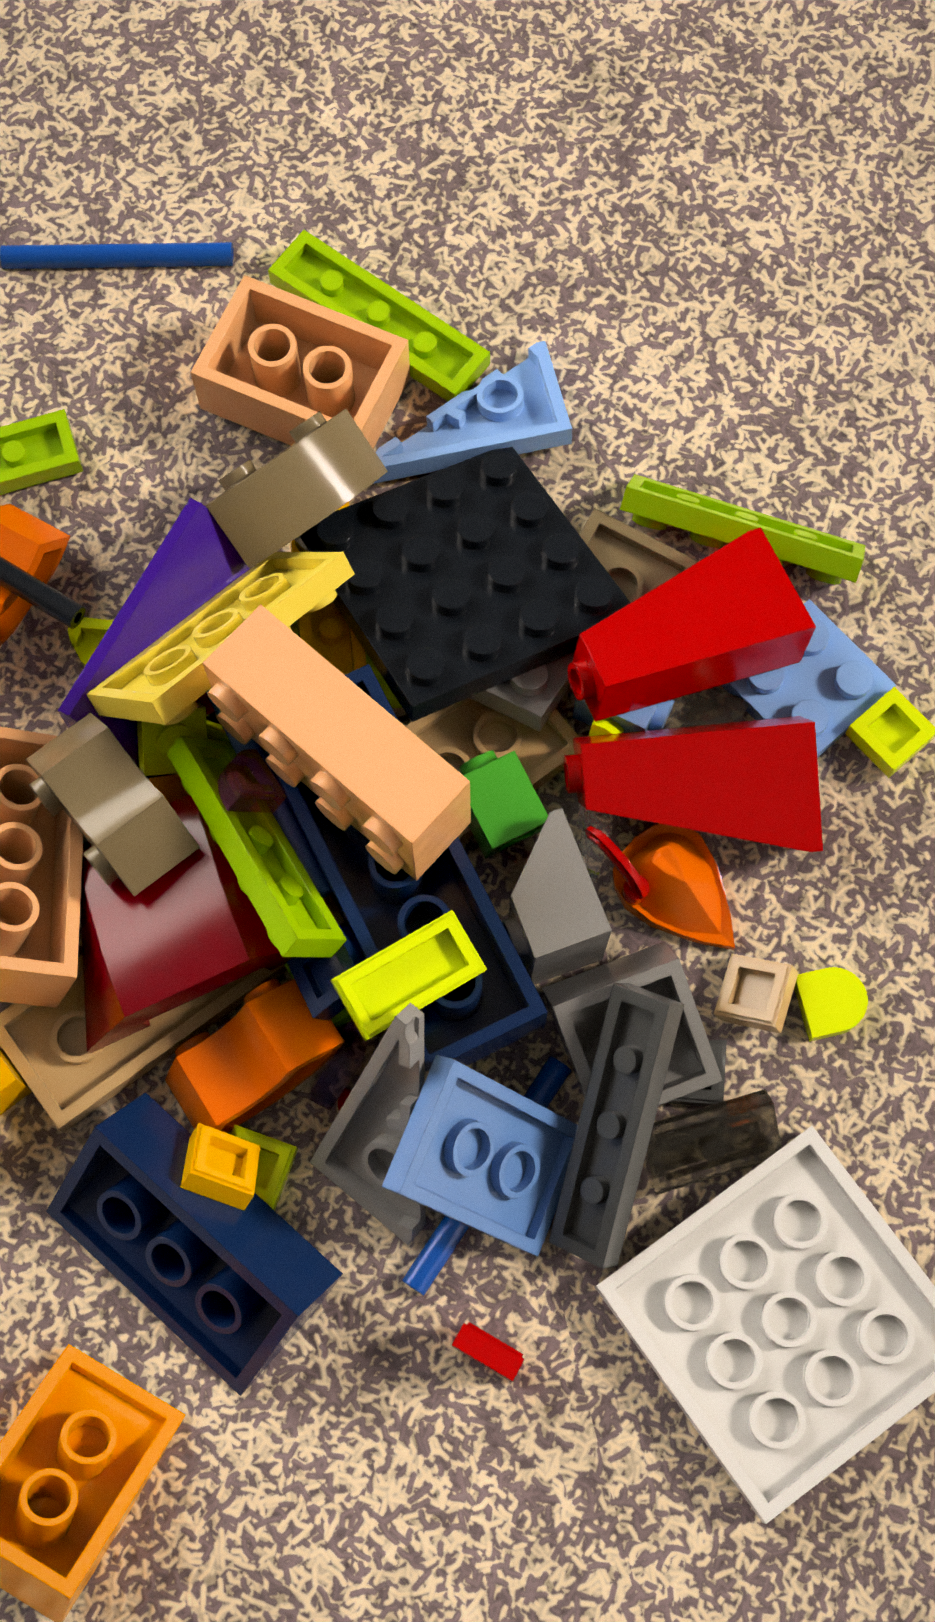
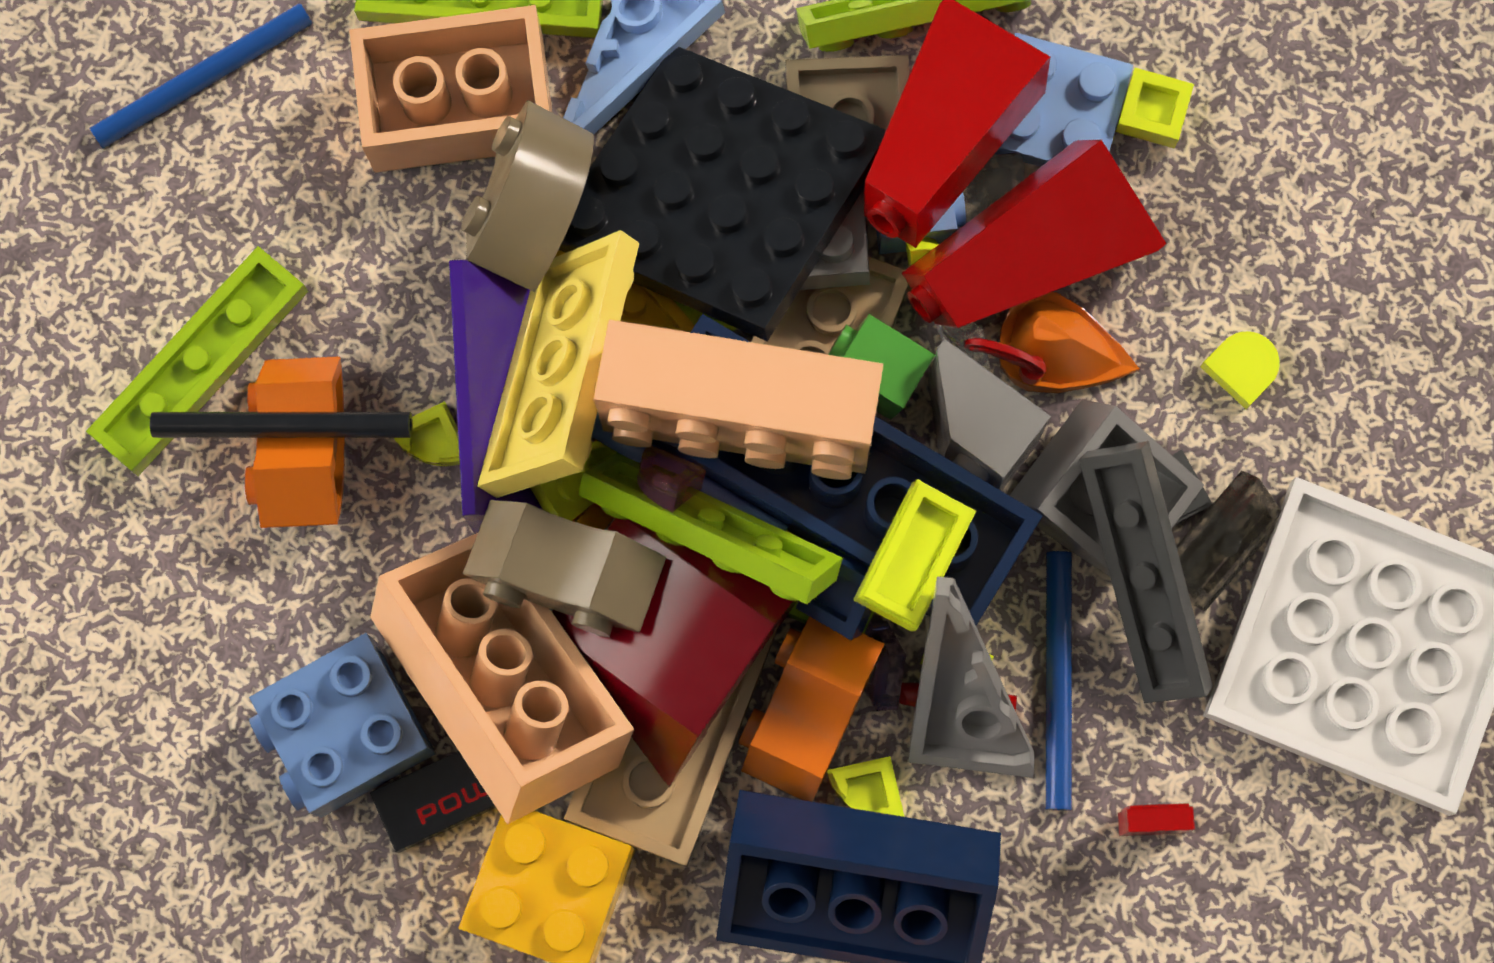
camera: 30 degrees left, 5 degrees up
yellow tile [180,1123,261,1211] -> none
medium blue plate [381,1054,578,1257] -> none
tan tile [714,953,798,1034] -> none

